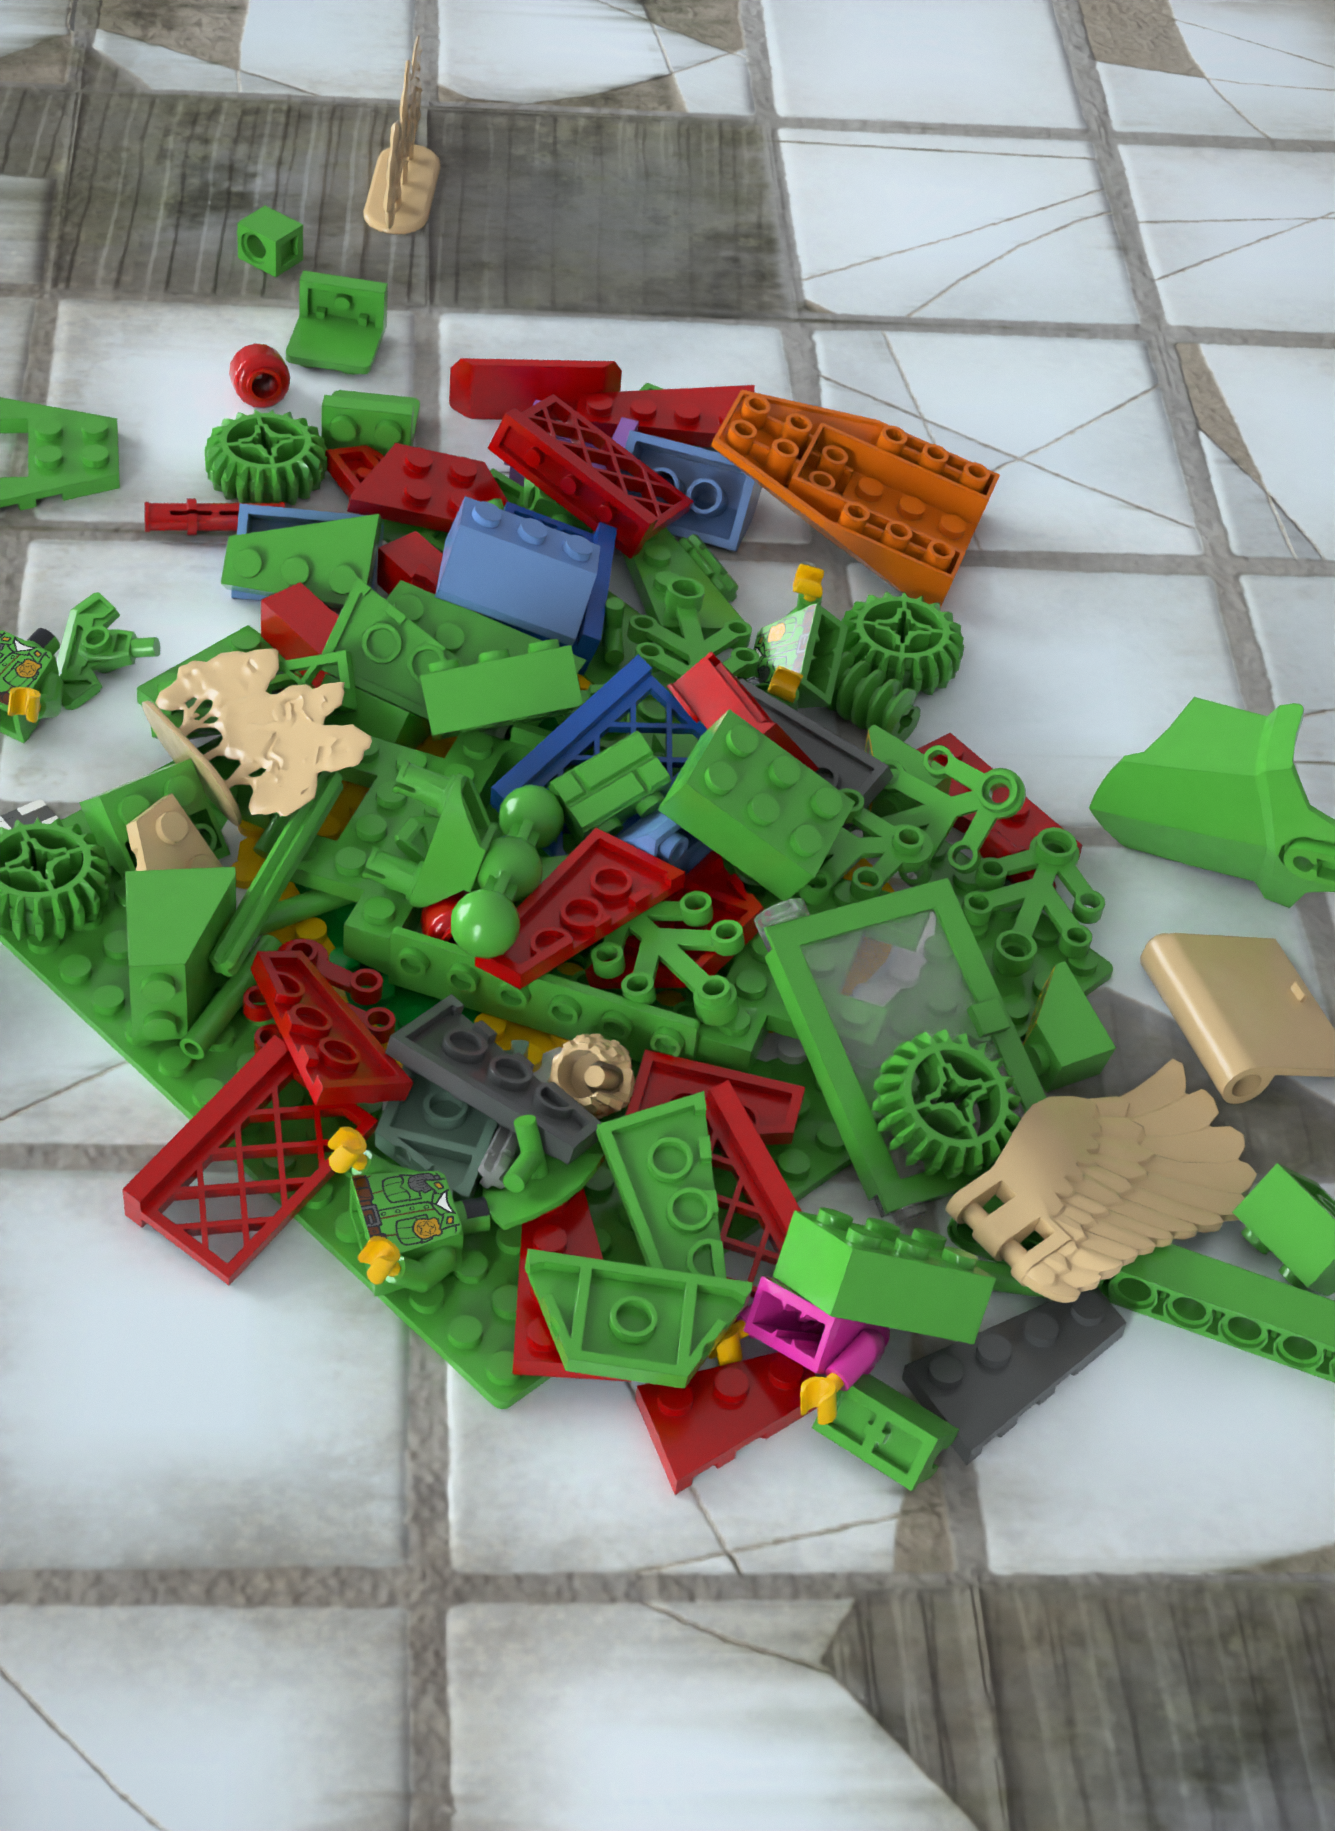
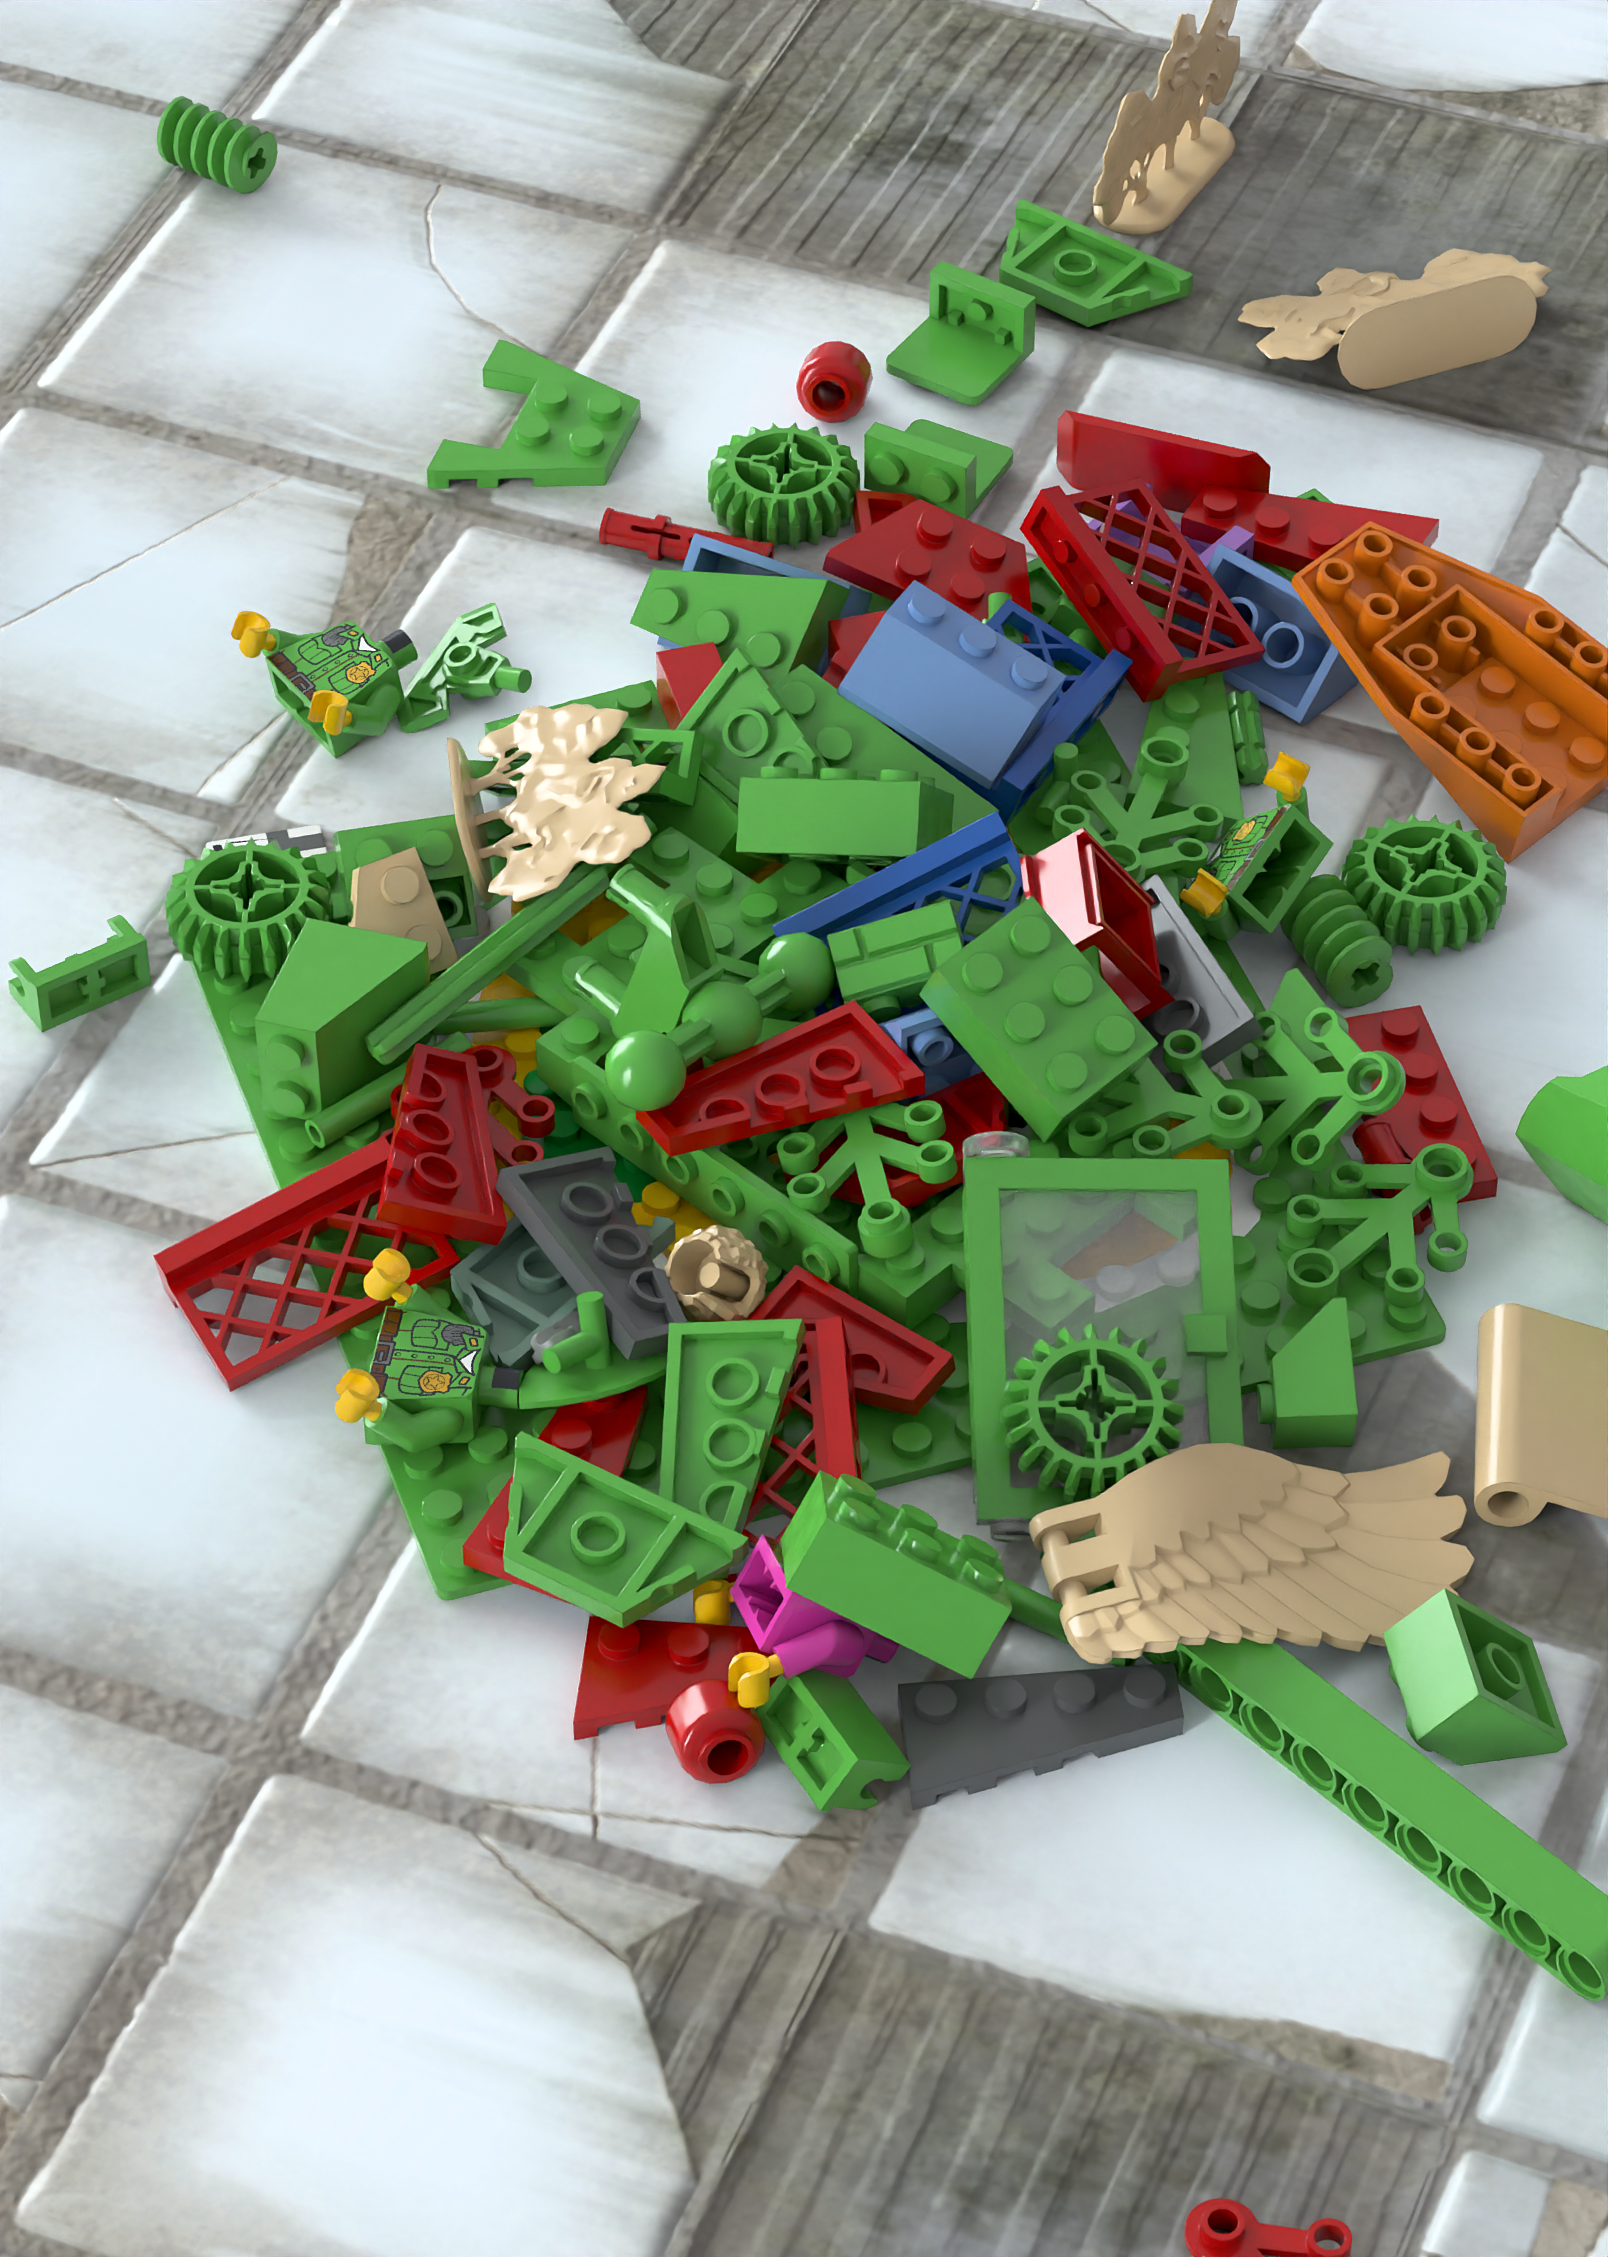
camera: 30 degrees right, 0 degrees up
bright green brick [237,205,303,277] -> none
none -> red head [665,1679,766,1784]
none -> bright green wing [999,198,1193,327]
none -> tan plant [1238,248,1552,390]

